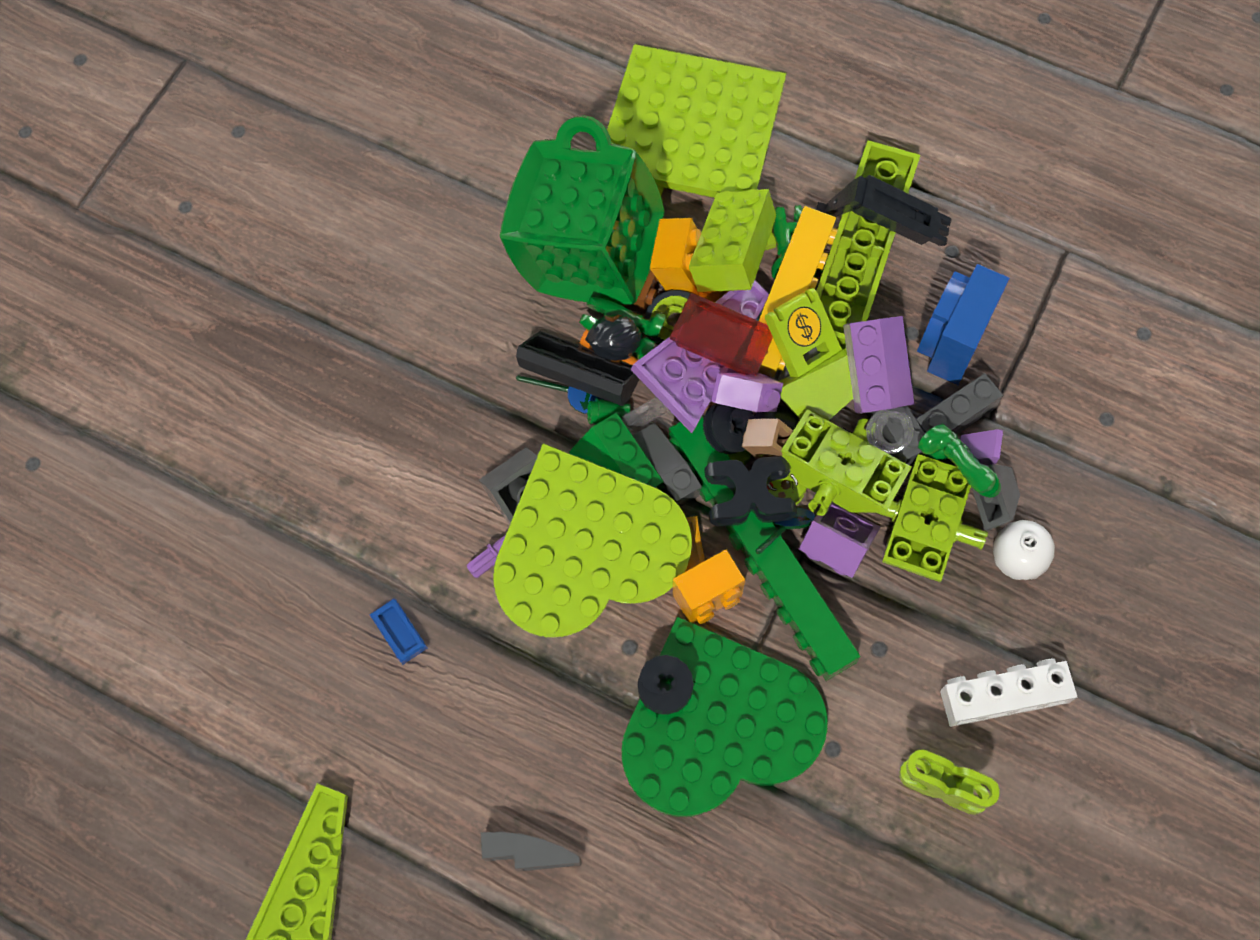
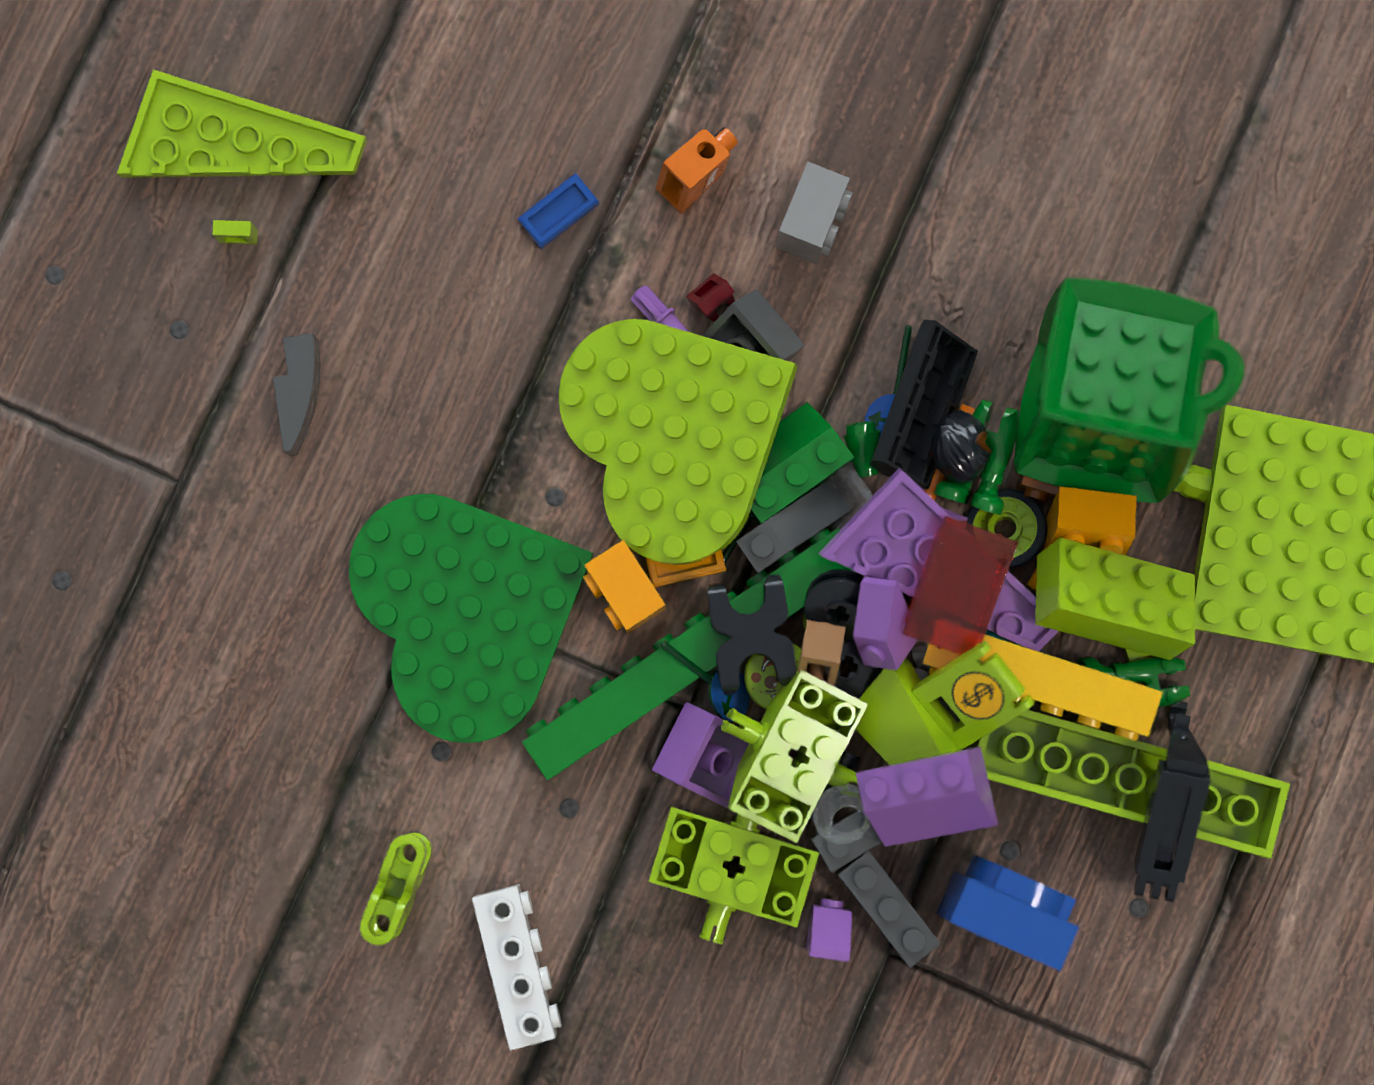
camera: 80 degrees right, 15 degrees up
black piece [638,655,694,715] -> none
green piece [918,424,1001,498] -> none
dark grey slope [972,464,1020,531] -> none
white cylinder [993,520,1055,580] -> none
none -> lime tile [212,220,258,244]
none -> orange torso [655,127,738,214]
none -> dark red tile [686,273,735,322]
none -> light grey brick [776,161,853,264]

